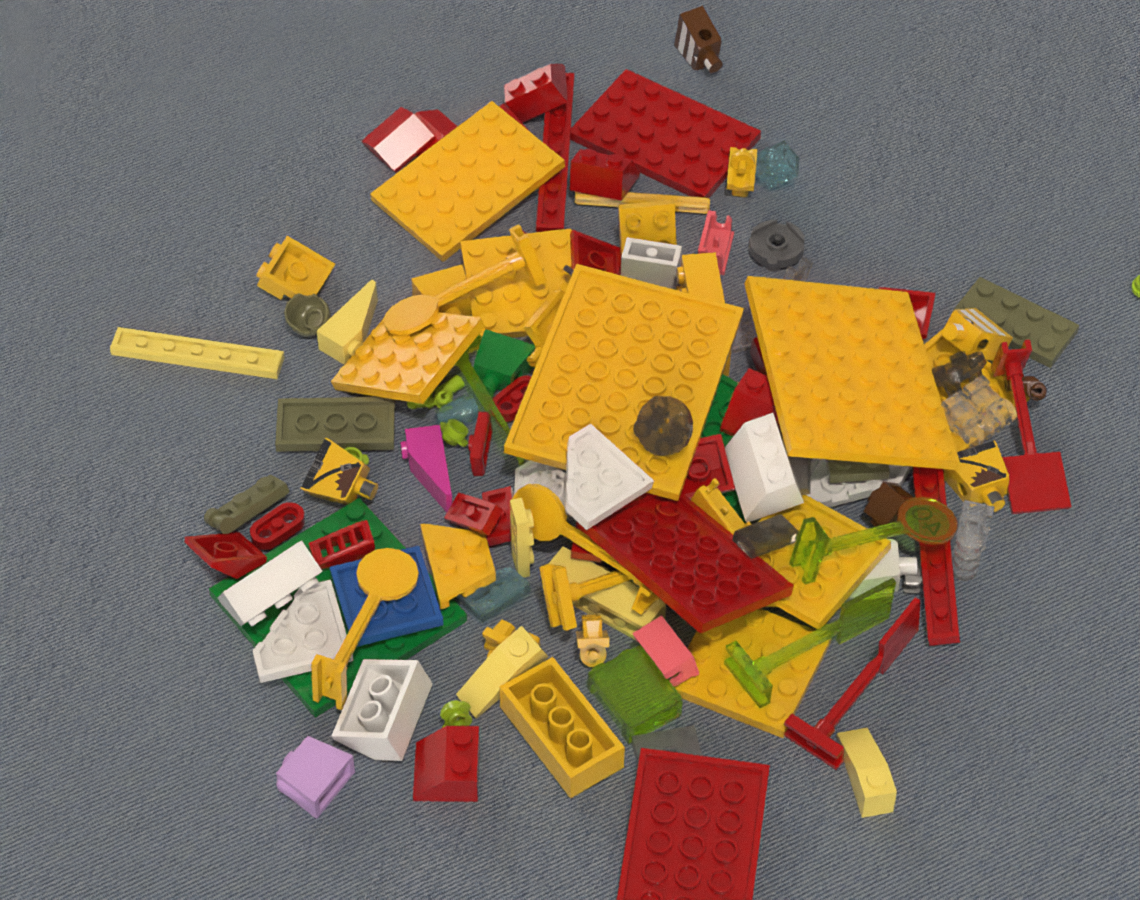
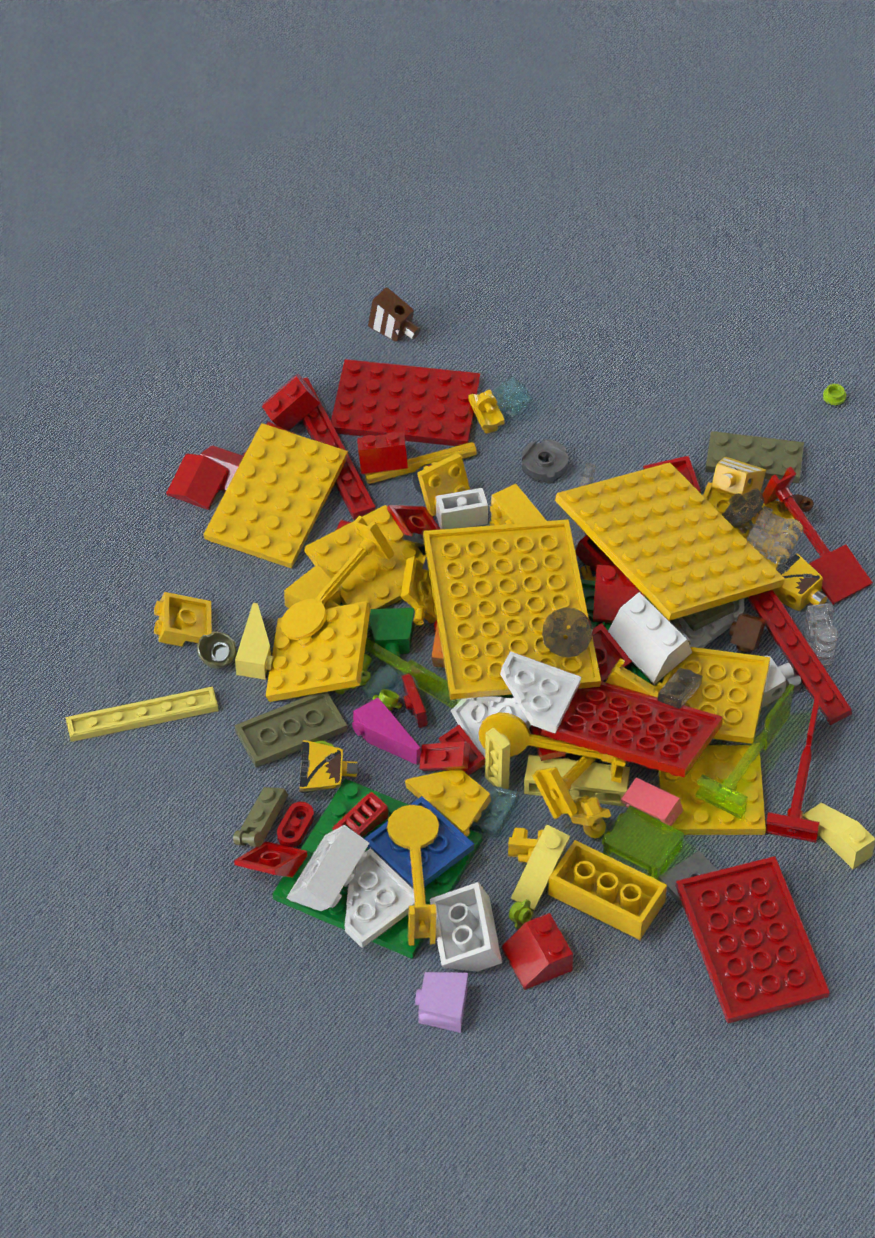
camera: 25 degrees left, 0 degrees up
red plate [492,375,532,422] -> none
coral hinge [698,210,734,275] -> none
clear neon green piece [789,497,958,584] -> none

